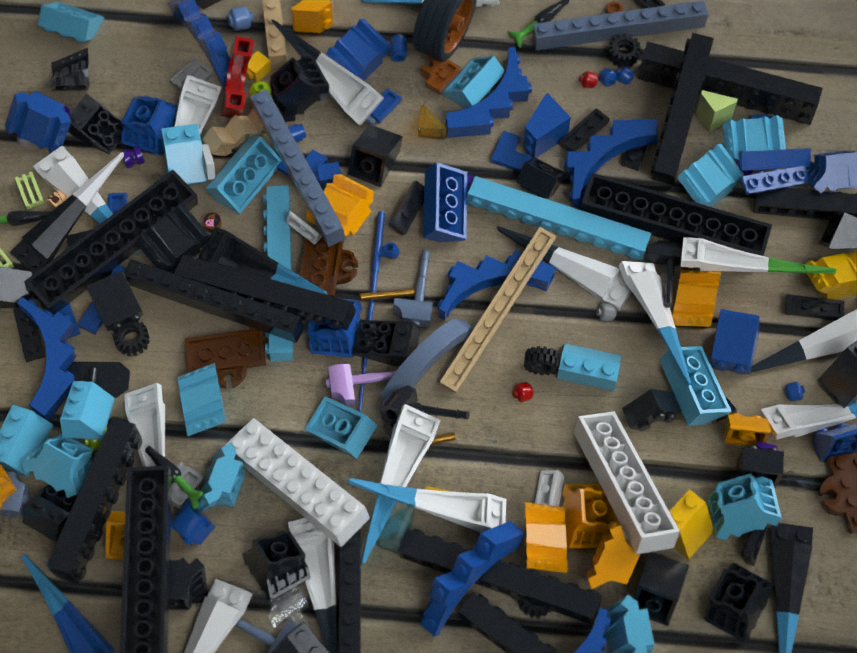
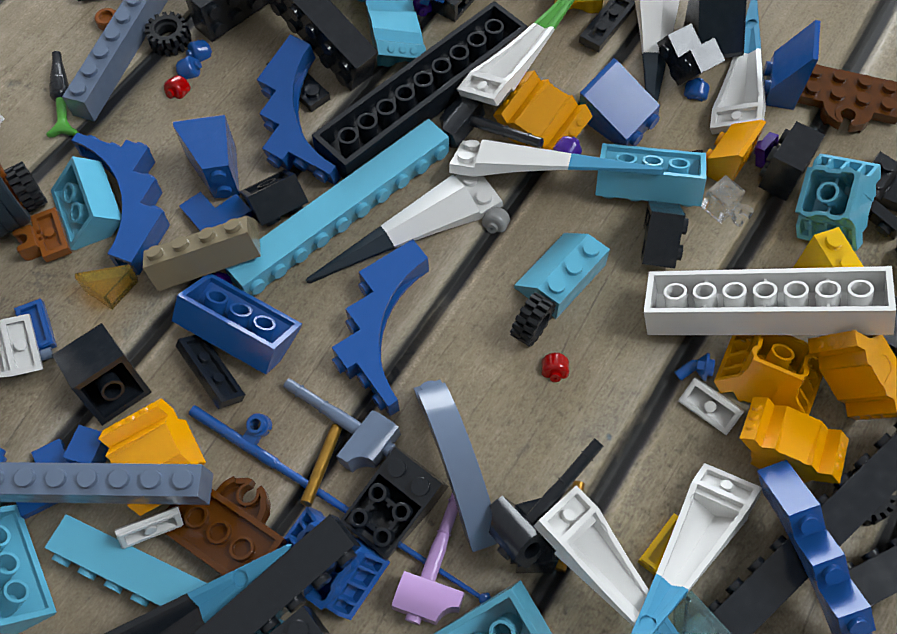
camera: 60 degrees left, 0 degrees up
tan plate [440,227,556,393] -> none
black plate [560,108,610,152] -> none
none -> black tyre [4,161,48,212]
none -> dark tan slope [143,215,261,291]
none -> dark purple piece [553,136,582,155]
none -> brick [657,23,725,86]
none -> blue plate [674,353,715,381]
none -> clear brick [701,175,754,227]

